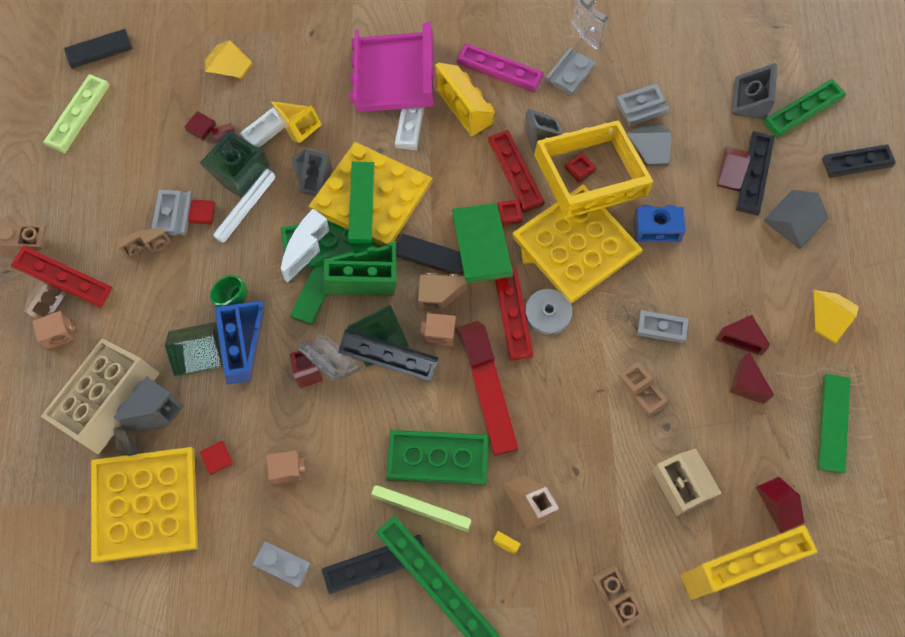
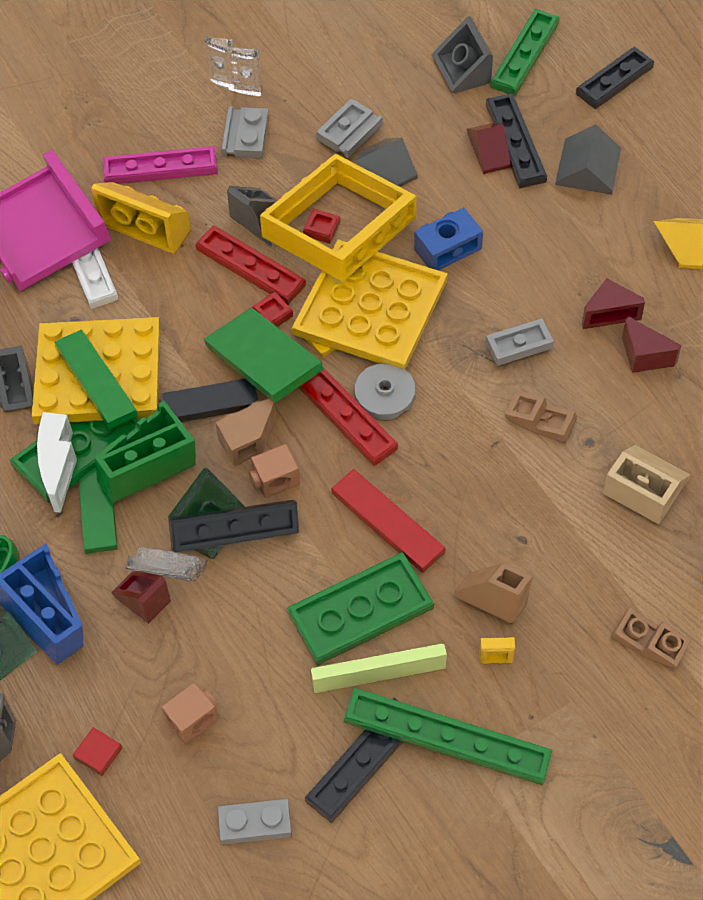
camera: 30 degrees left, 10 degrees down
dark red slope [455,321,495,368] -> none

